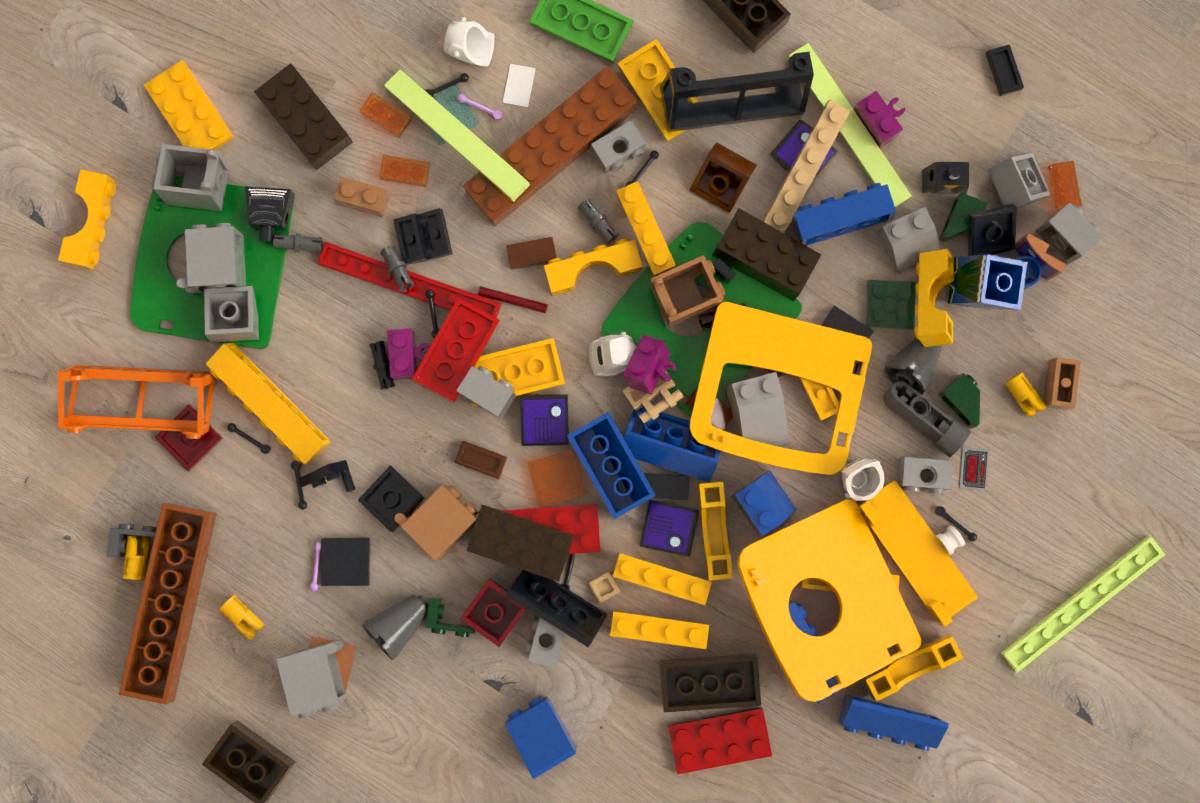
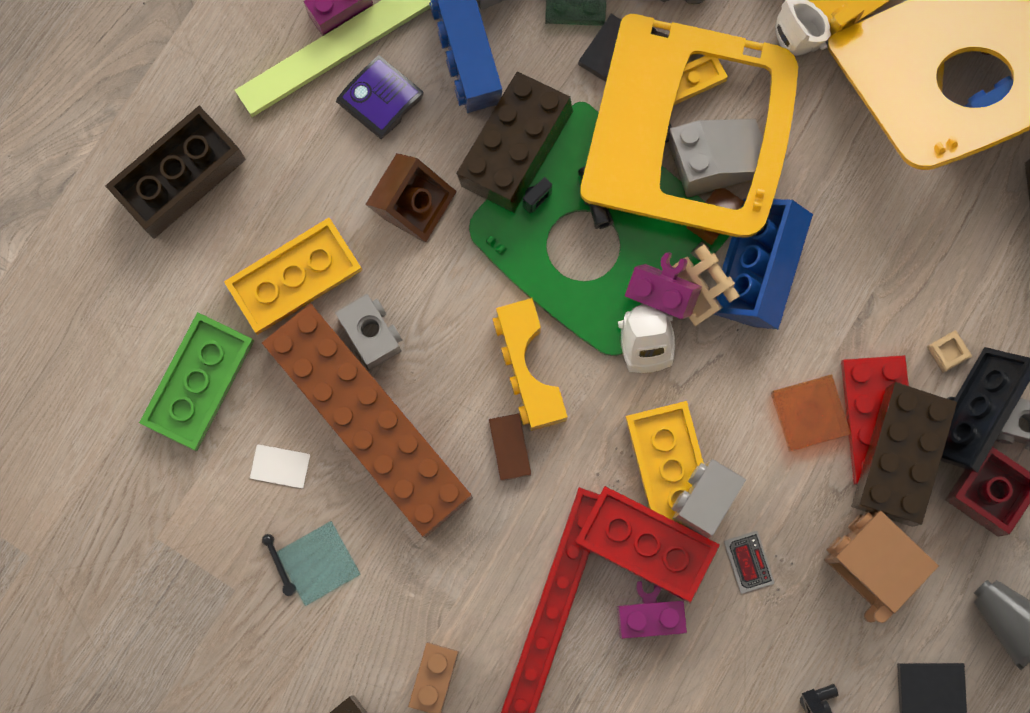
camera: 90 degrees left, 5 degrees down
black tile [358,465,425,533] -> none
clear orange plate [359,92,412,138] -> none
black pin [369,341,395,390] -> none
clear orange plate [379,155,430,187] -> none
dark grey pin [380,245,414,292] -> none
yellowish green tile [384,69,530,202] -> none
black slope [393,208,453,265] -> none
black hinge [425,289,440,338] -> none
dark green bracket [426,598,476,637] -> none
white helmet [444,17,495,66] -> none
reddish brown tile [454,441,507,479] -> none
lavender hinge [457,94,502,120] -> none
dark red bar [478,286,548,313] -> none
dark purple slope [520,394,569,446] -> none
blue slope [567,412,656,519] -> none
dark grey pin [578,198,619,244] -> none
yellow arch [610,610,709,649] -> none
yellow arch [612,553,712,605] -> none
yellow arch [616,181,676,277] -> none
black hinge [626,151,659,186] -> none
dark purple slope [640,500,699,557] -> none
black tile [644,473,690,500] -> none
medium nougat container [650,255,725,328] -> none
black windscreen [660,51,814,132] -> none
yellow arch [697,482,733,581] -> none
blue slope [731,470,797,536] -> none
tan plate [763,99,850,233] -> none
none -> sticker [724,531,774,594]

